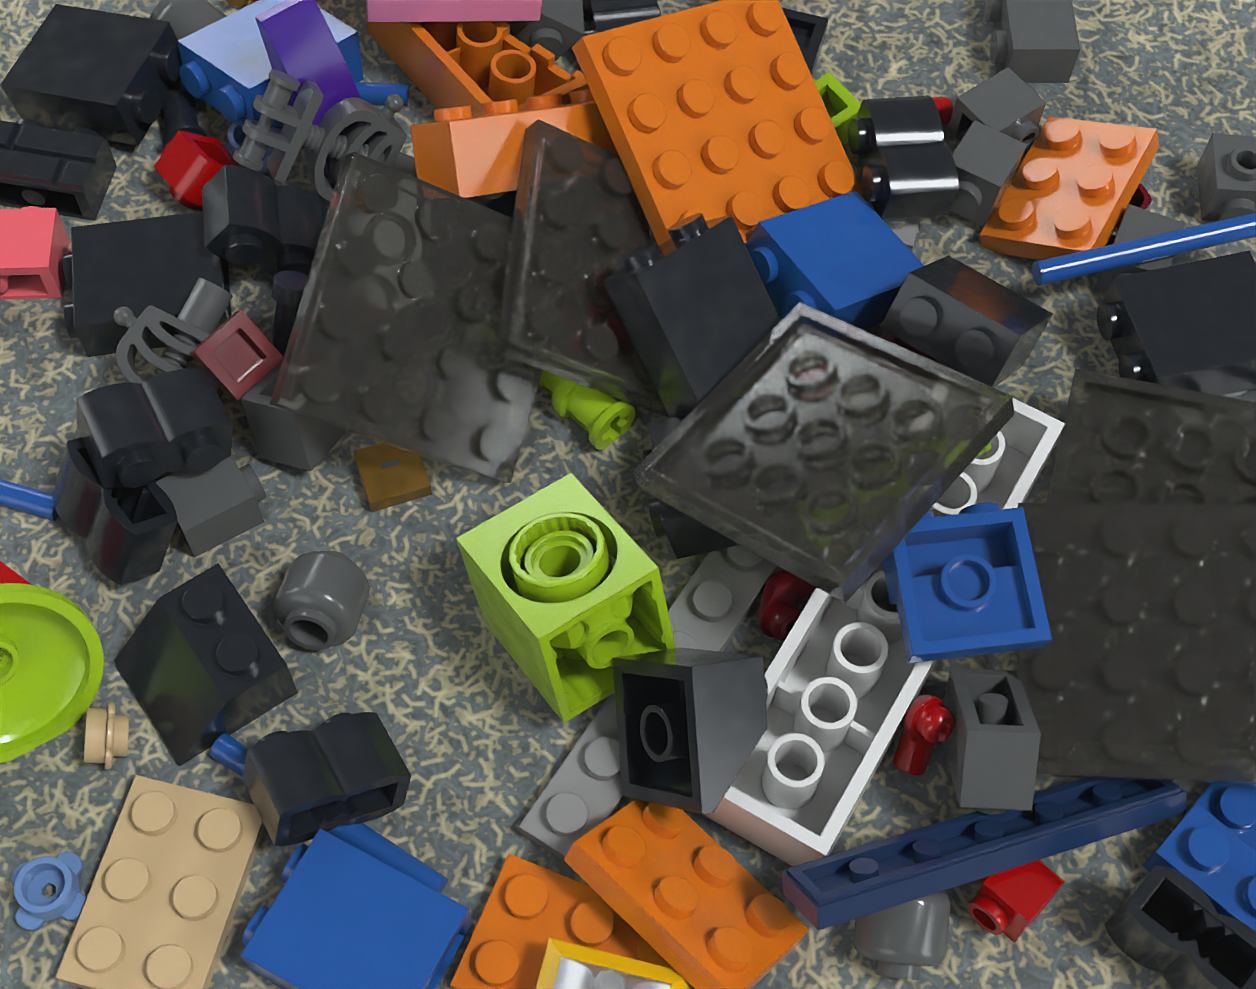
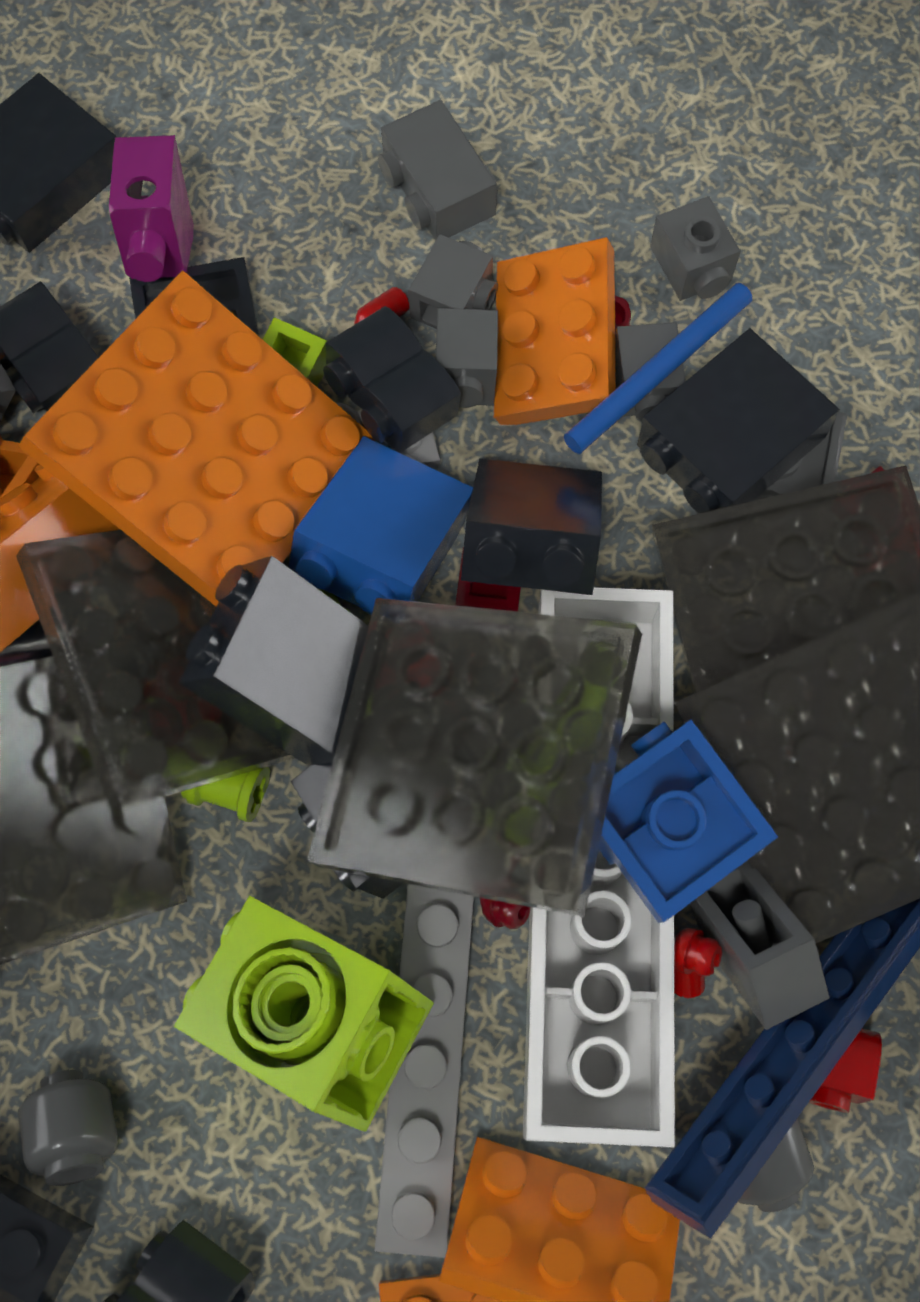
camera: 25 degrees left, 10 degrees up
pearl gold tile [353,434,432,512] -> none
black slope [612,648,768,814] -> none

